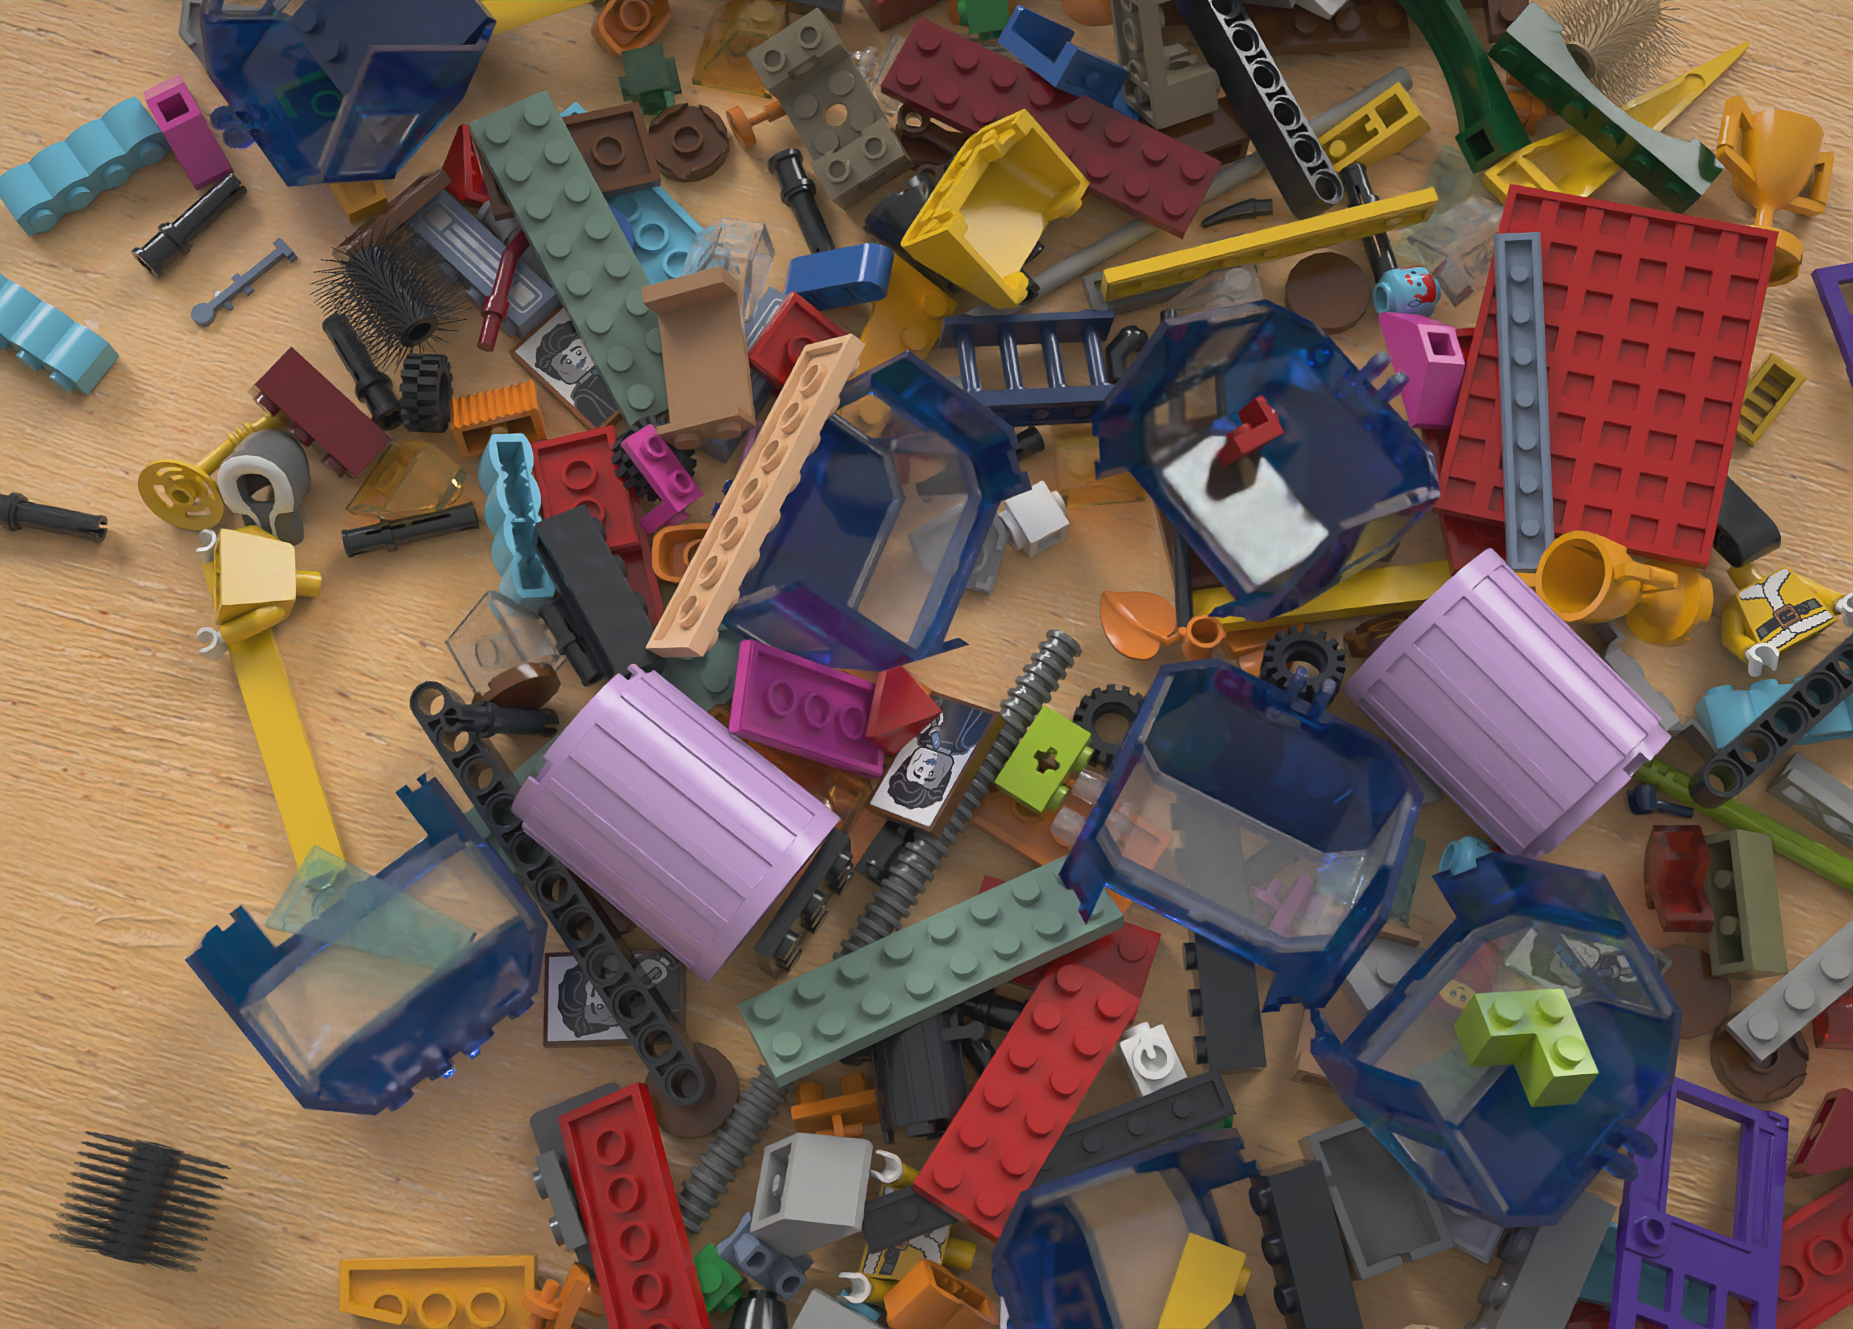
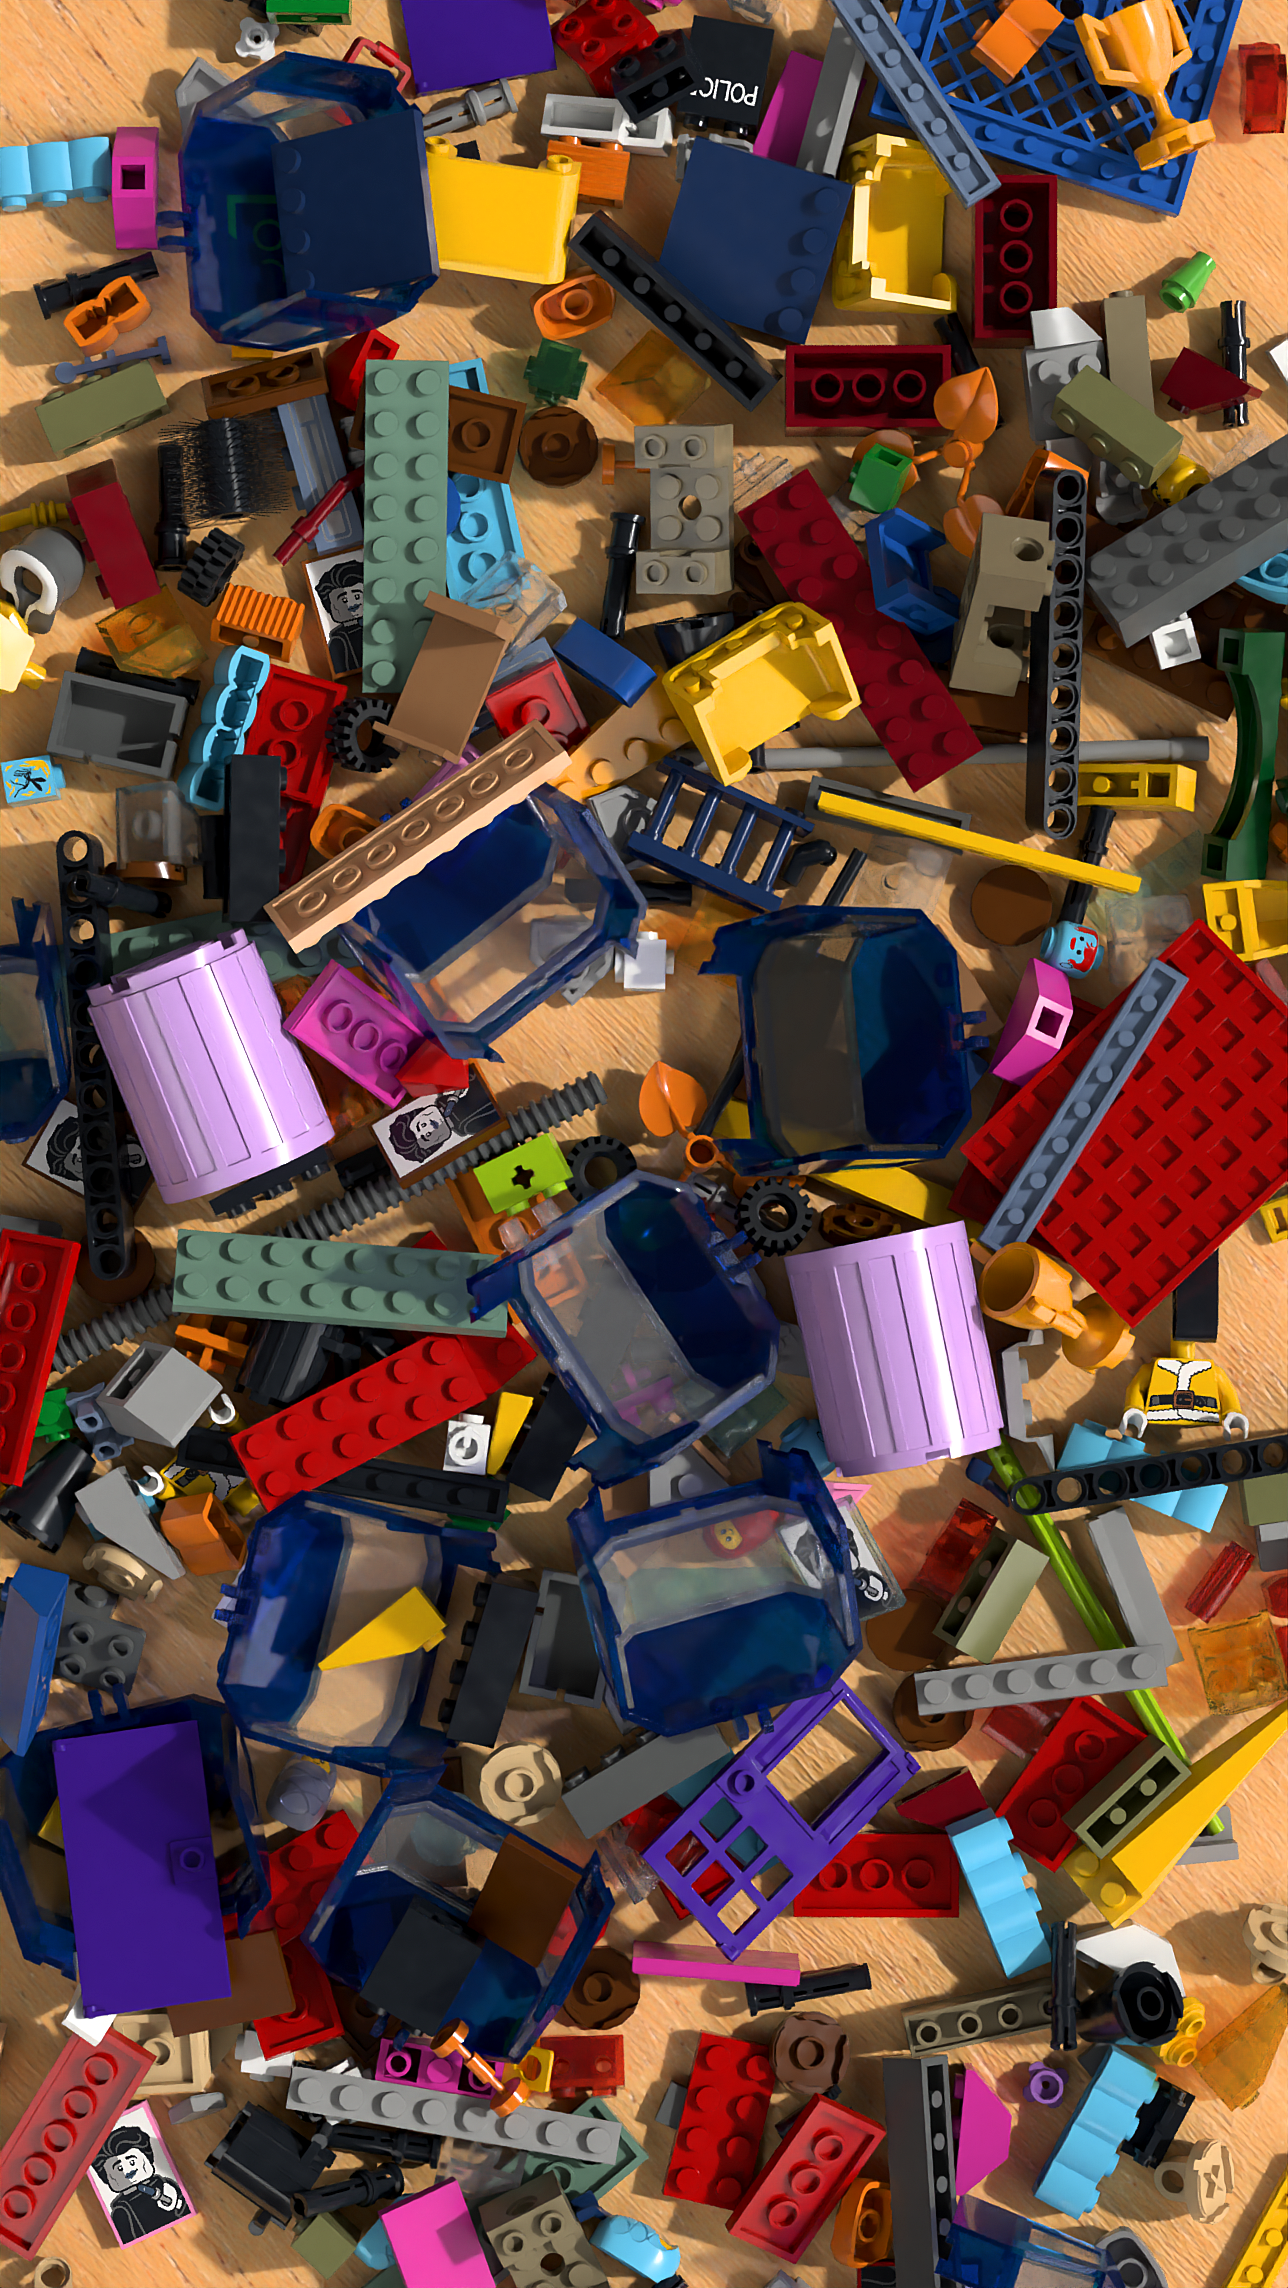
camera: 30 degrees right, 15 degrees up
dark pink bracket [621,424,704,535] -> none
black helmet [1201,198,1273,228] -> none
red bracket [1216,395,1284,468] -> none
lime brick [1454,988,1599,1107] -> none
none -> medium azure brick [0,755,66,808]
none -> olive brick [35,359,171,460]
none -> dark grey piece [46,671,190,784]
none -> orange brick [63,276,152,357]
none -> yellow slope [486,1391,534,1475]

